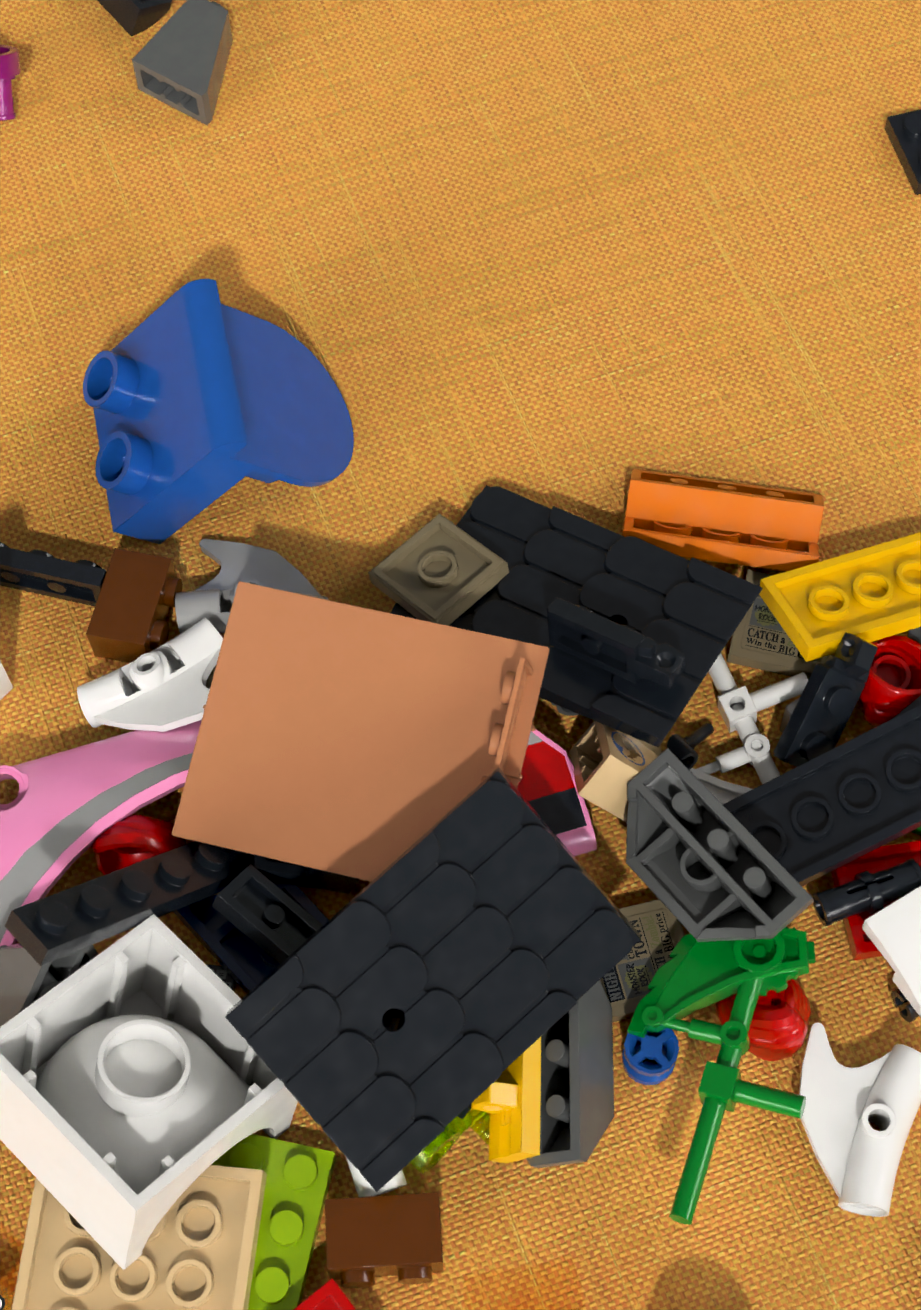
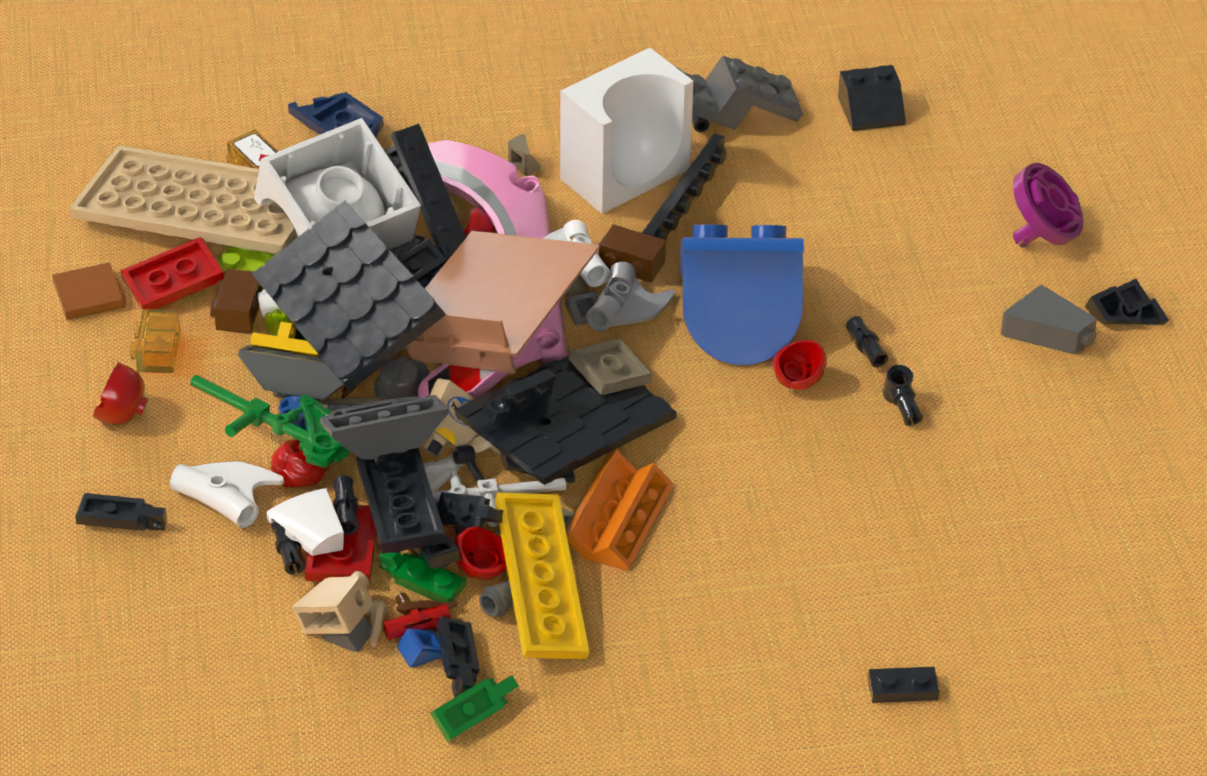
camera: 100 degrees right, 20 degrees down
none -> red hair [772,340,827,390]
none -> black pin [846,316,889,368]
none -> black pin [882,364,923,426]

